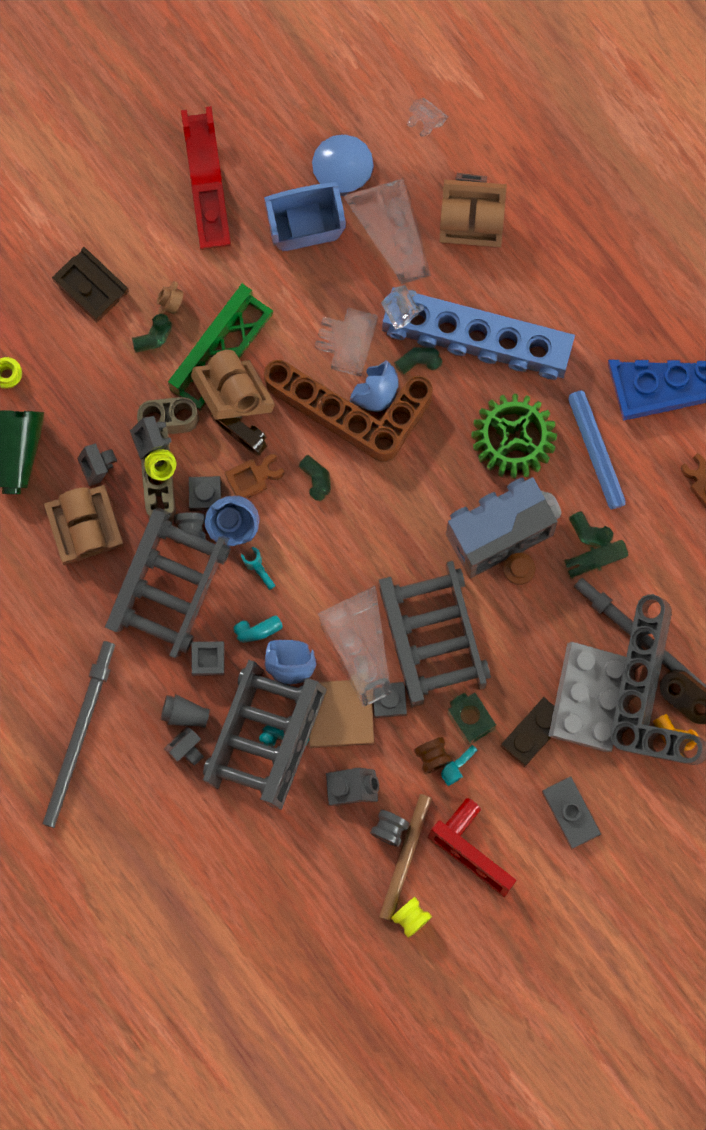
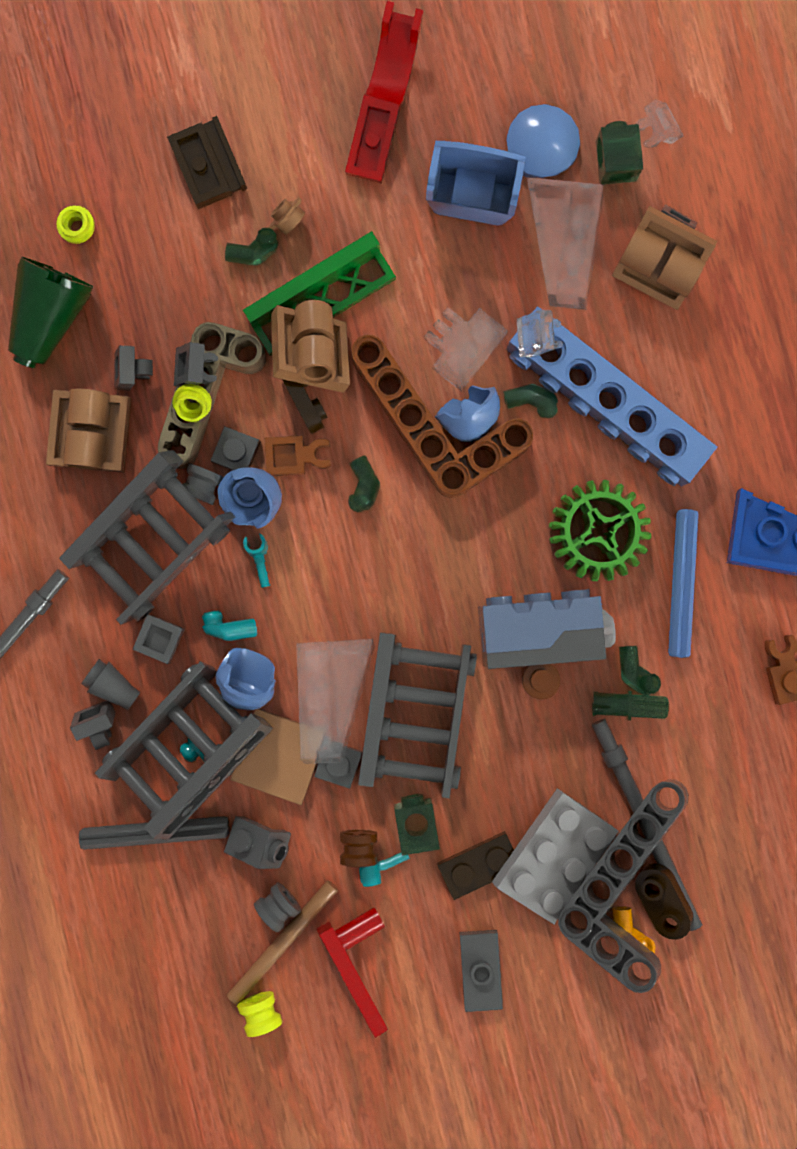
camera: 25 degrees right, 10 degrees up
none -> dark grey axle [79,816,230,850]
none -> clear green brick [595,121,643,185]

